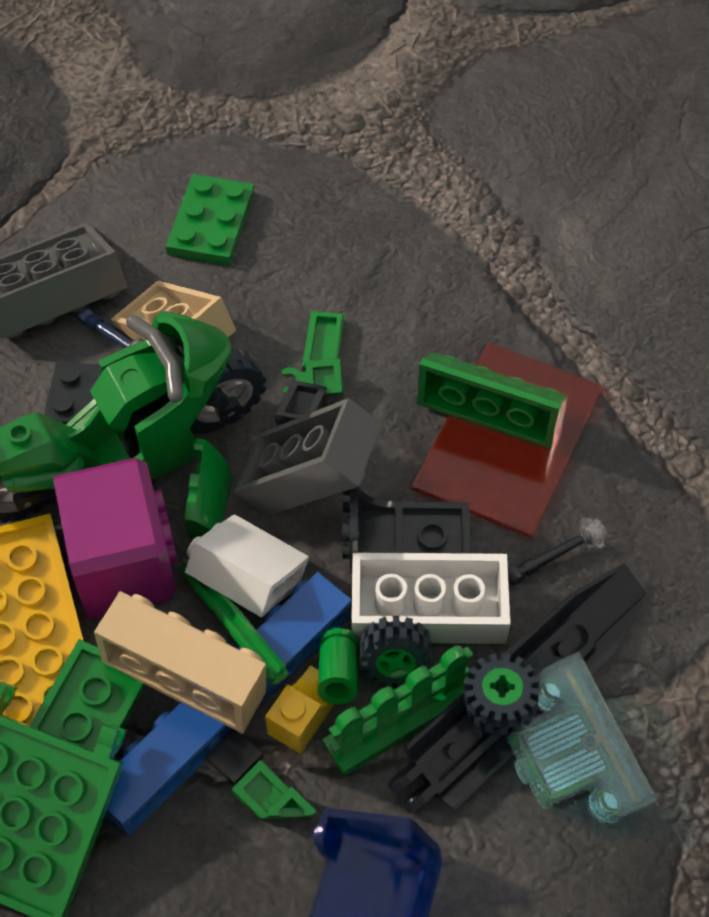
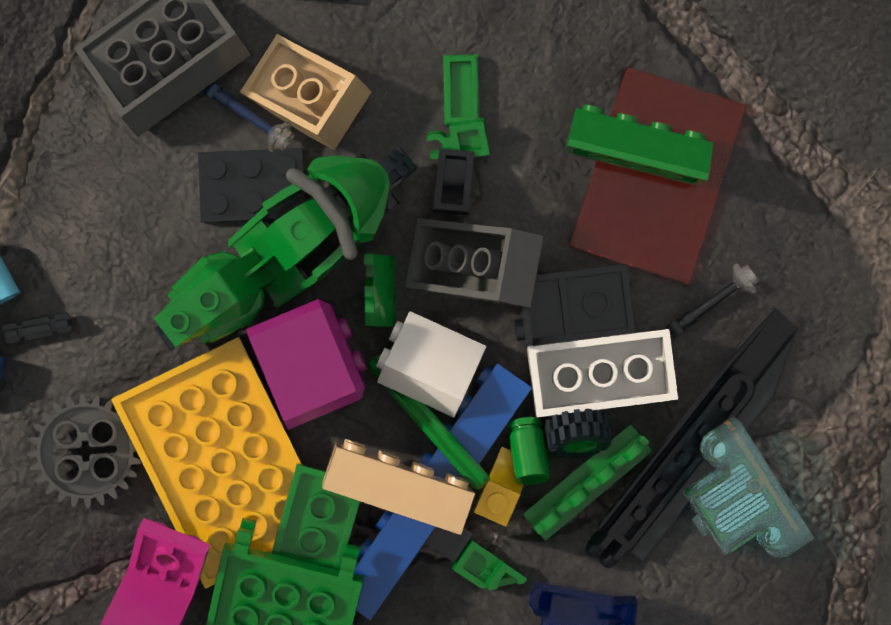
camera: 10 degrees left, 30 degrees up
black wheel [464,653,540,735] -> none

